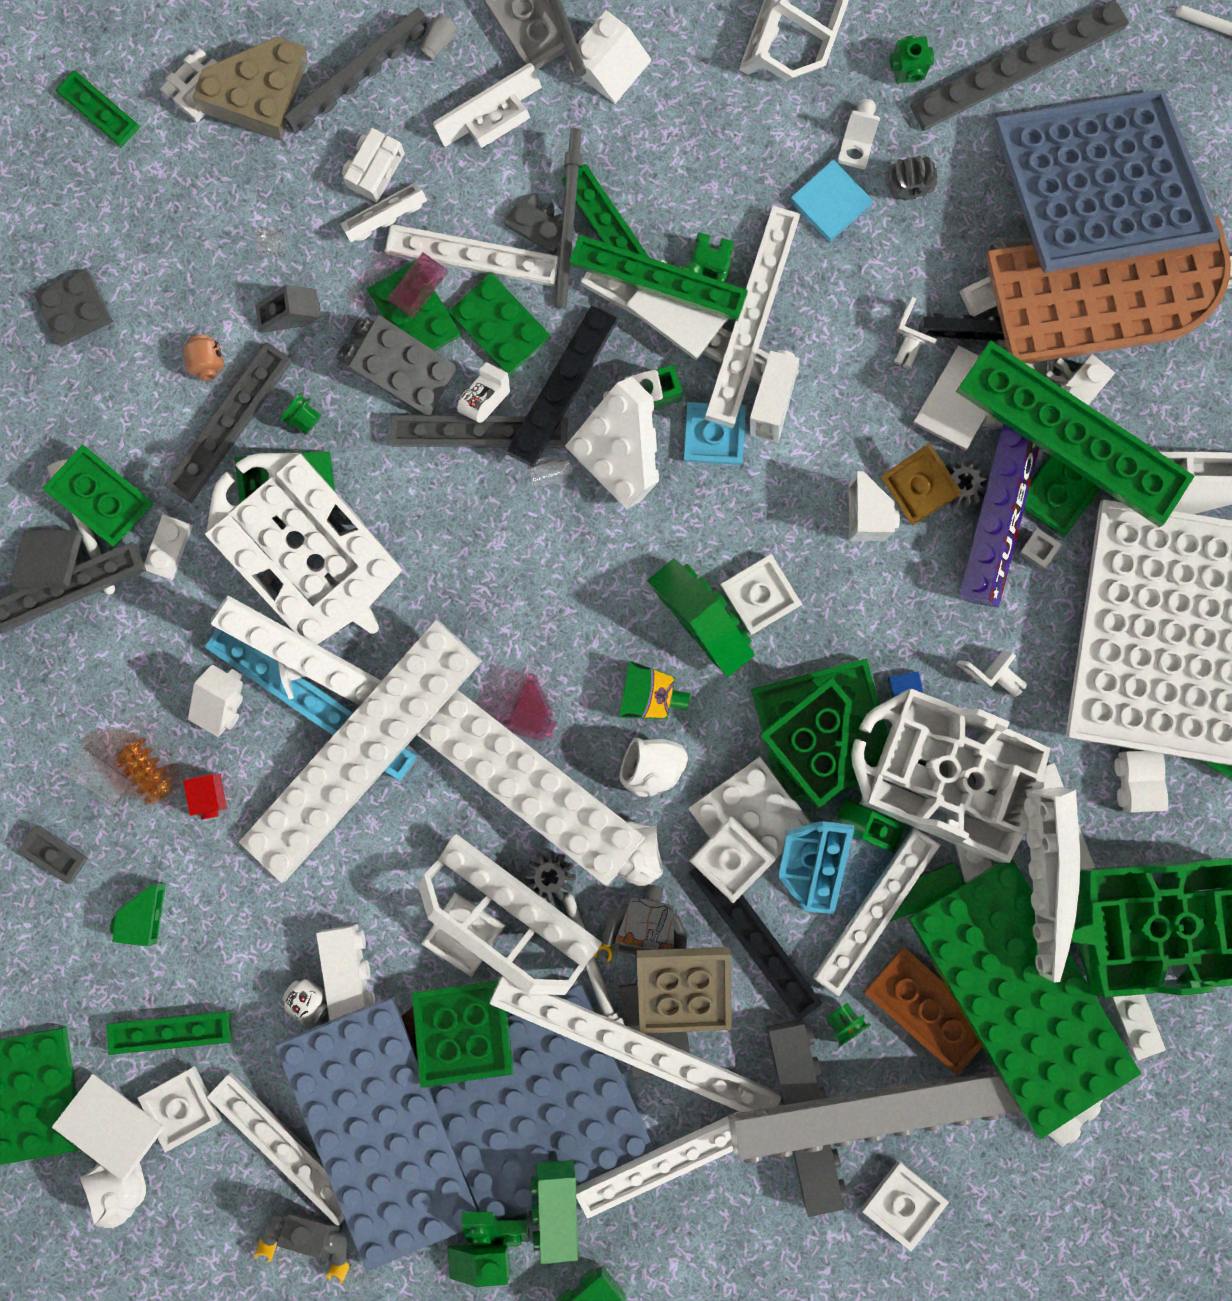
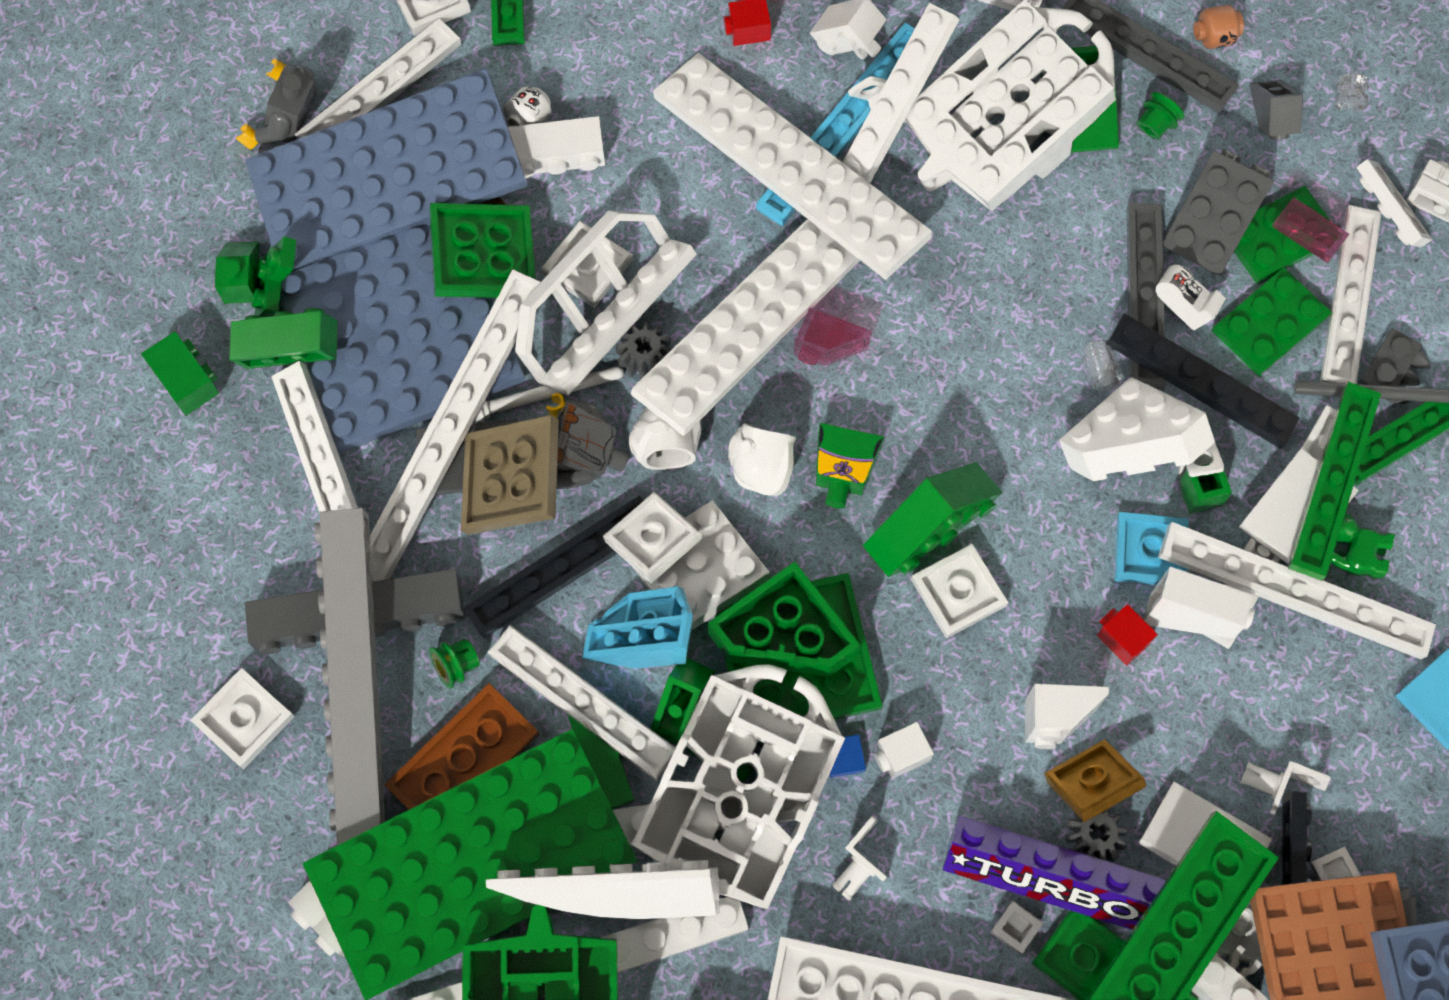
camera: 85 degrees right, 15 degrees down
none -> white brick [874,722,934,779]
none -> red brick [1097,604,1158,666]

